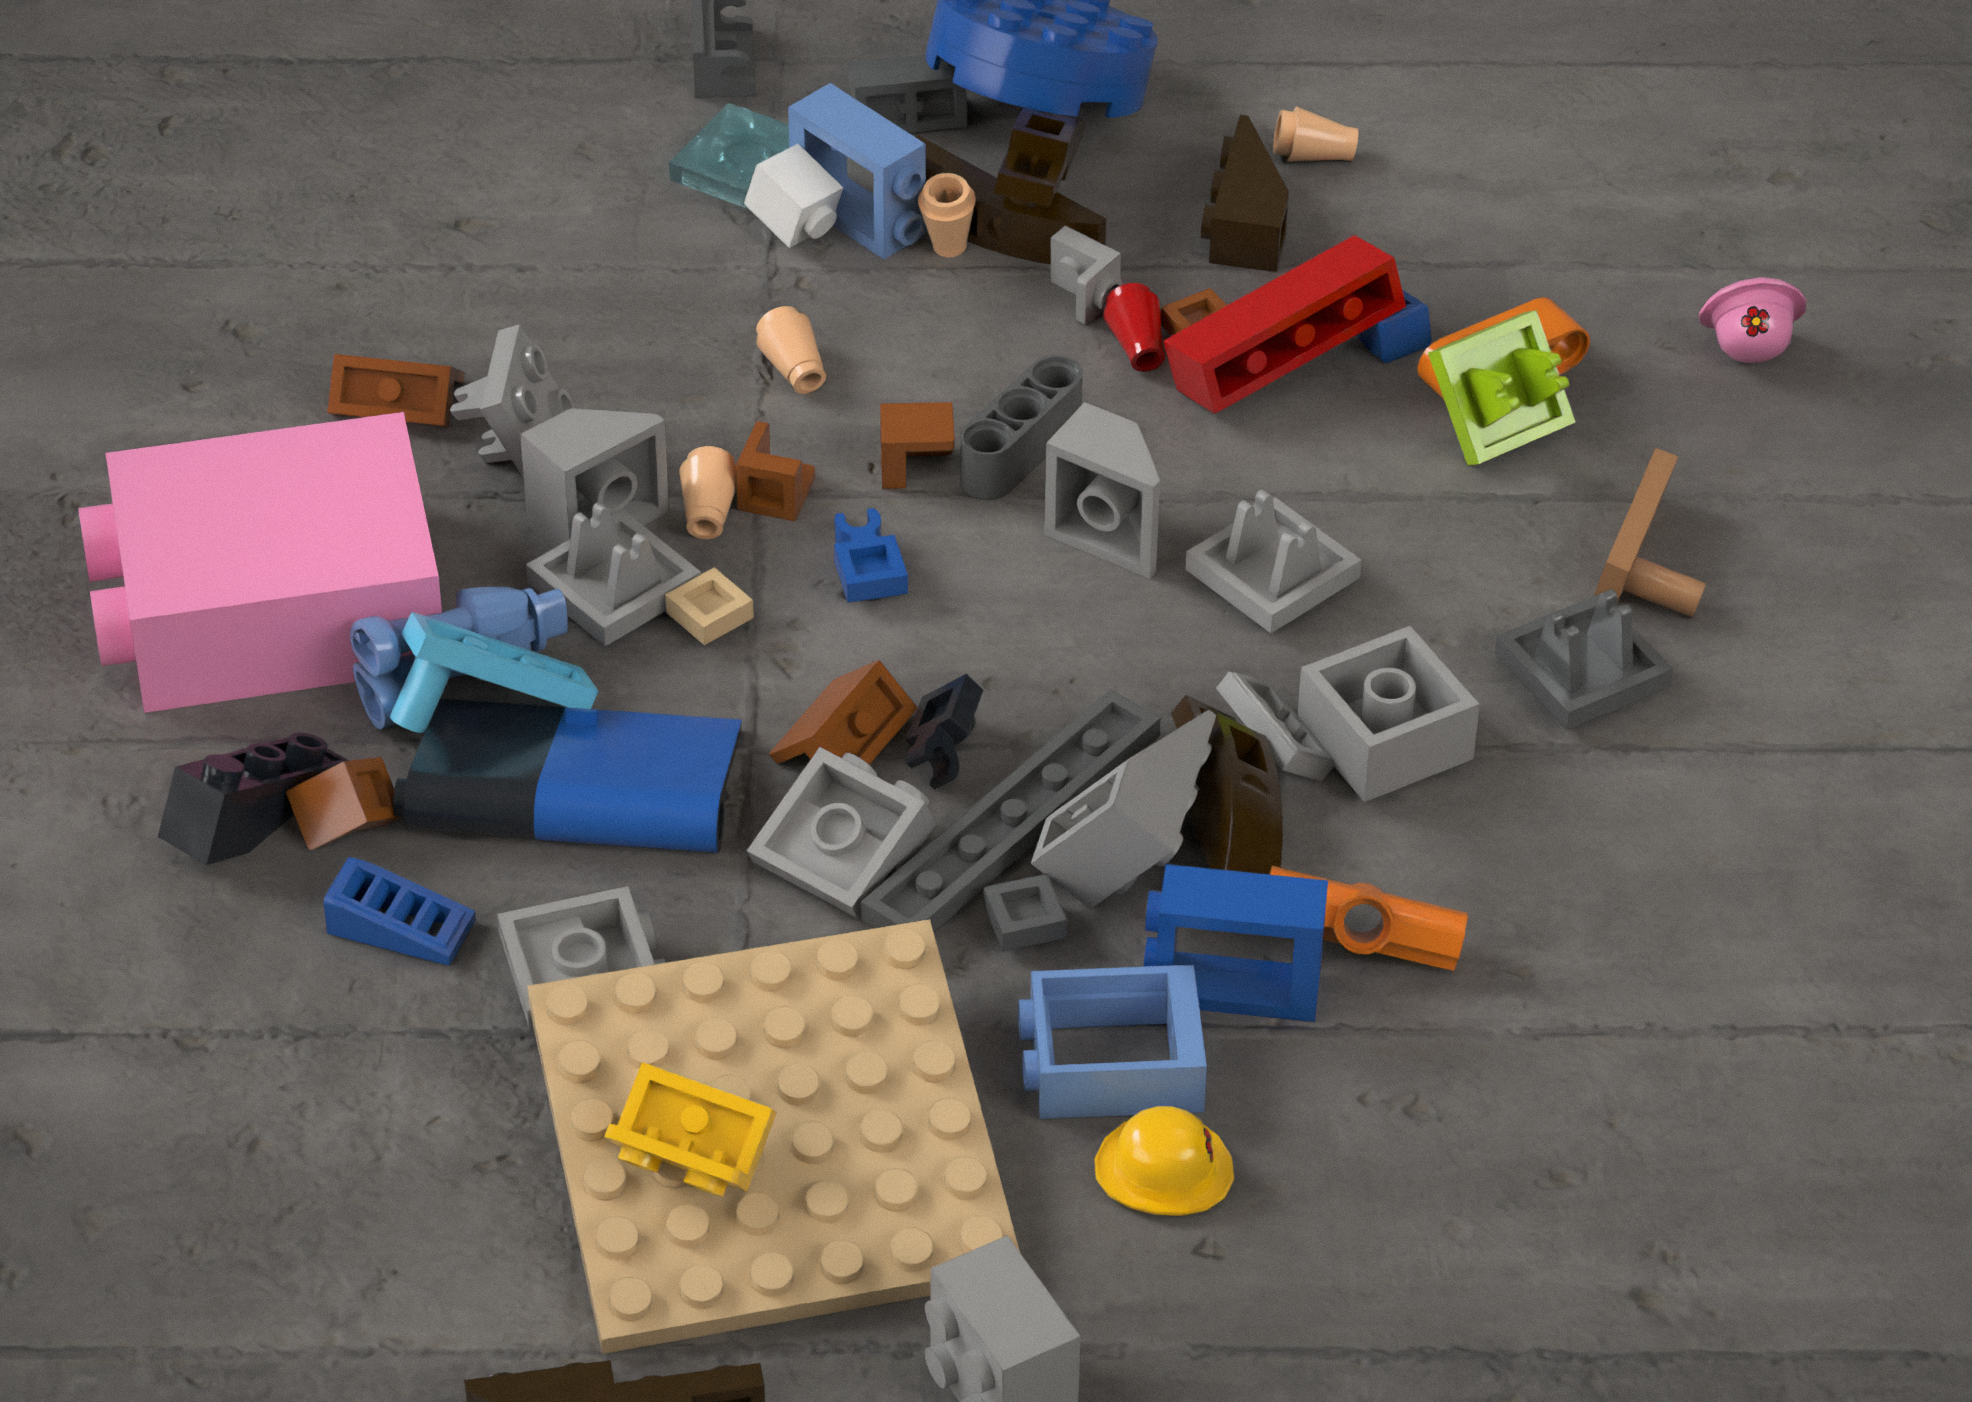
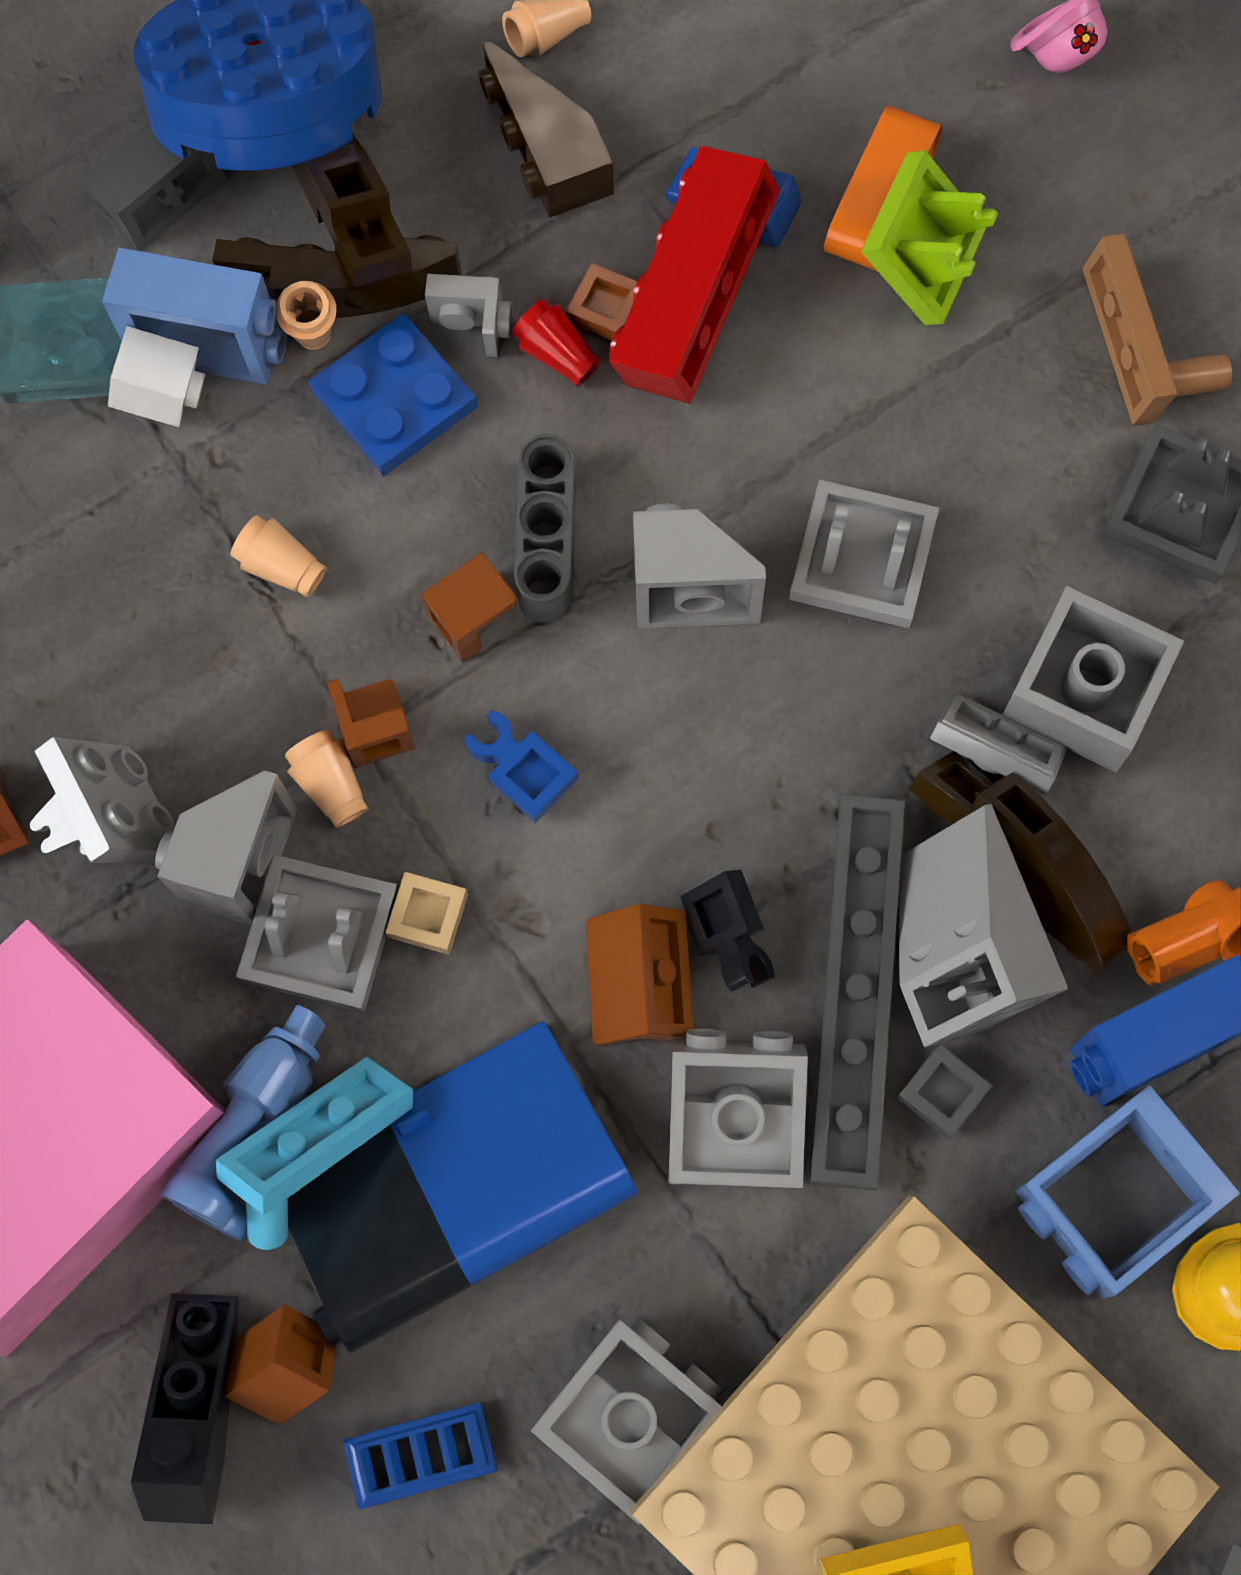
camera: 30 degrees left, 30 degrees up
none -> blue plate [308,313,478,477]

